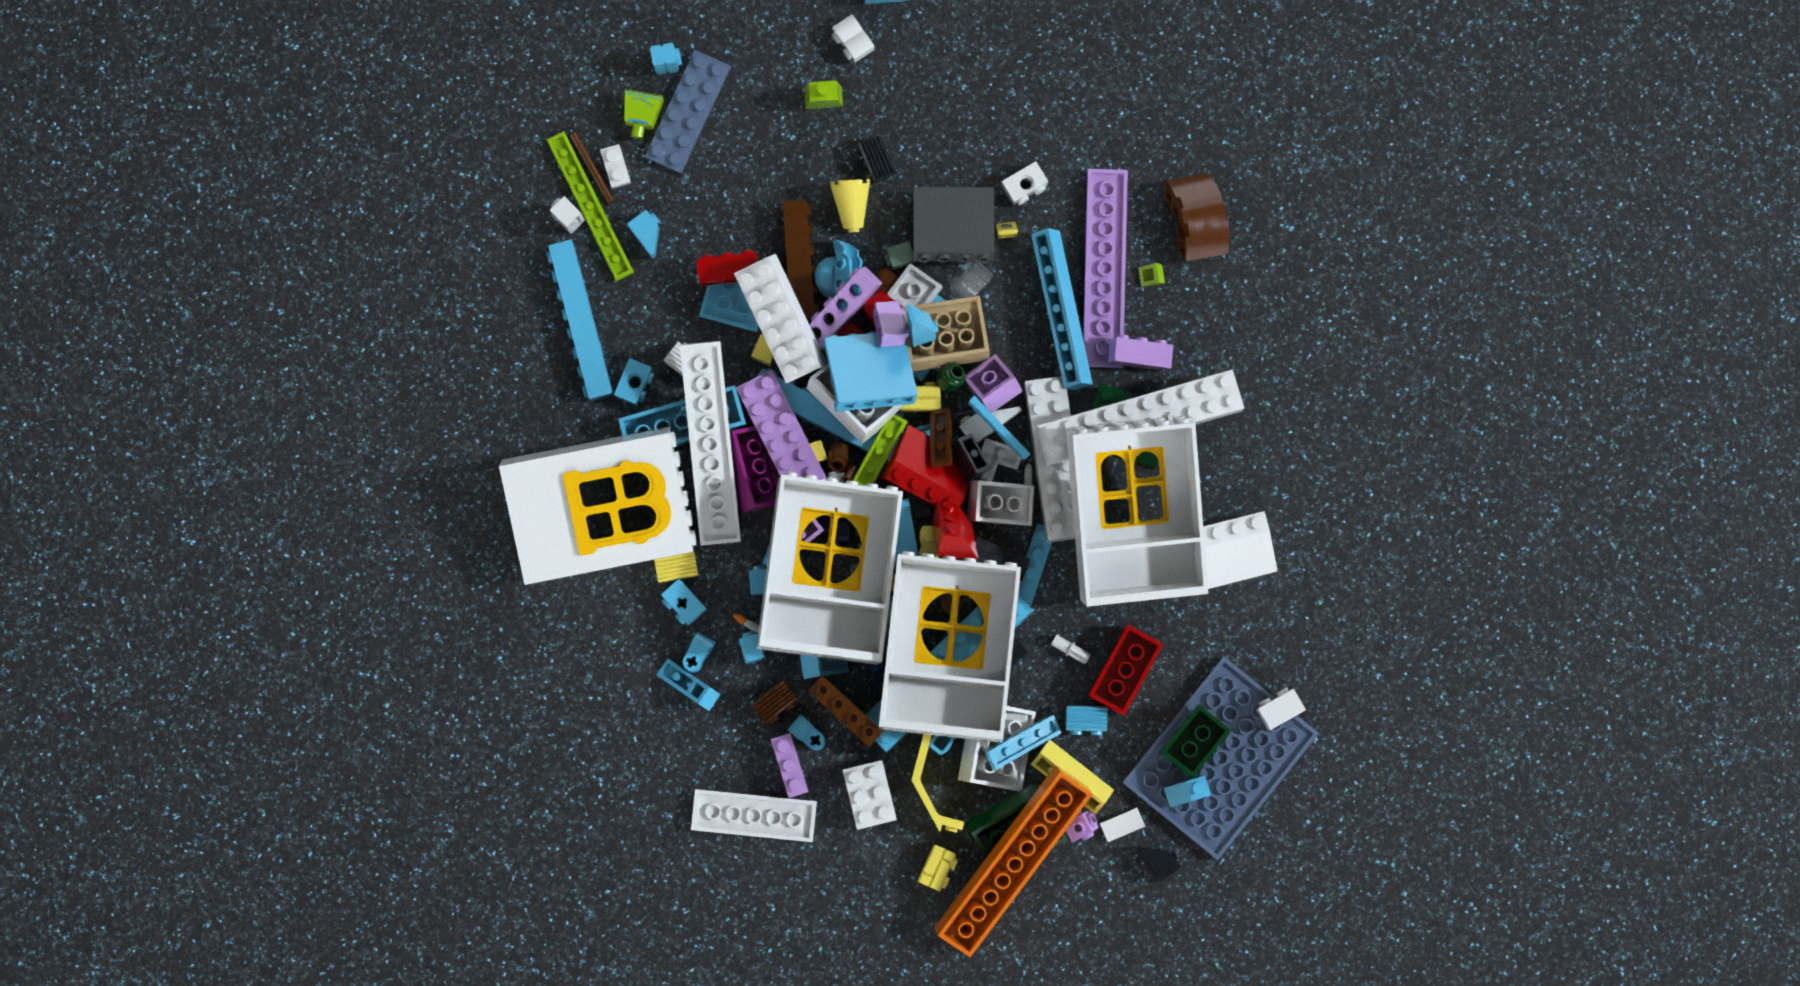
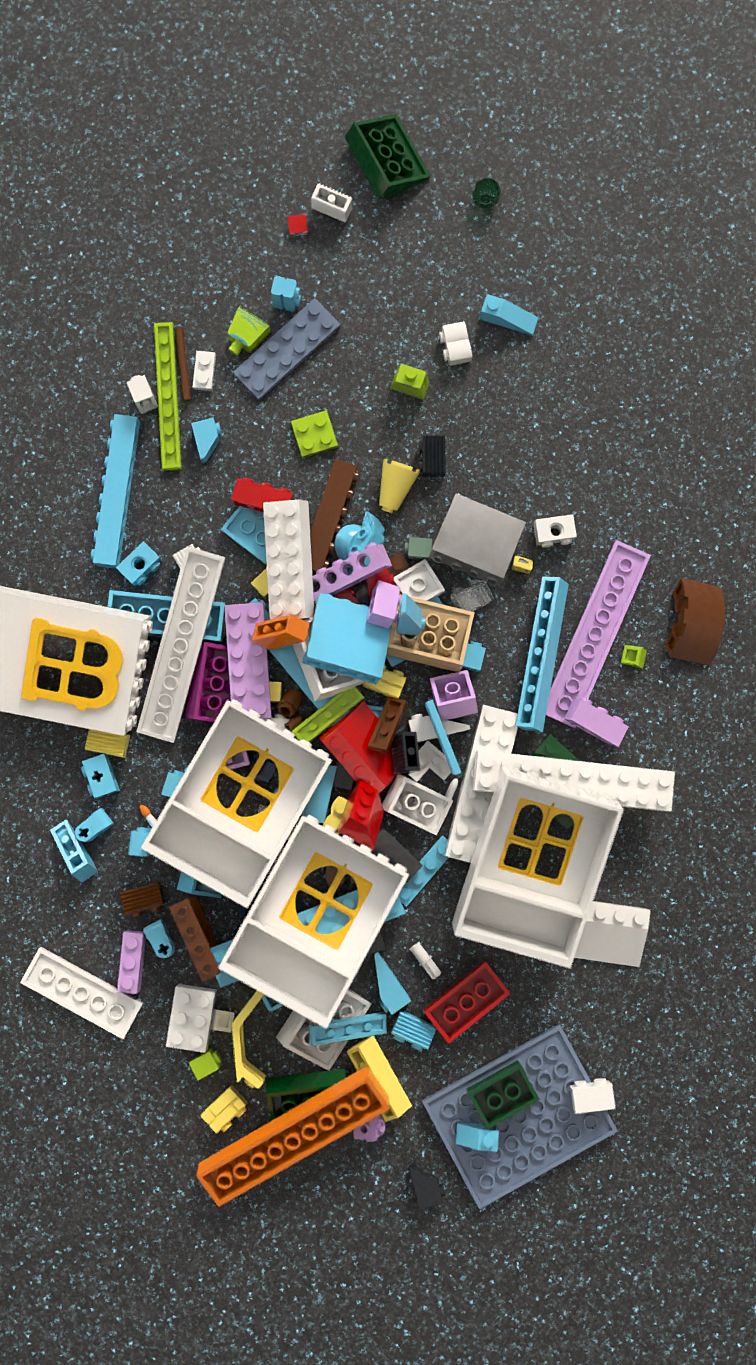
camera: 20 degrees right, 0 degrees up
dark green head [936,363,966,392] -> none
white tile [1099,808,1145,842] -> none
none -> lime brick [189,1048,222,1080]
none -> white plate [210,1009,234,1032]
none -> orange brick [252,614,309,650]
none -> lime plate [291,410,338,458]
none -> medium azure slope [374,952,411,1015]
none -> medium azure brick [462,642,486,672]

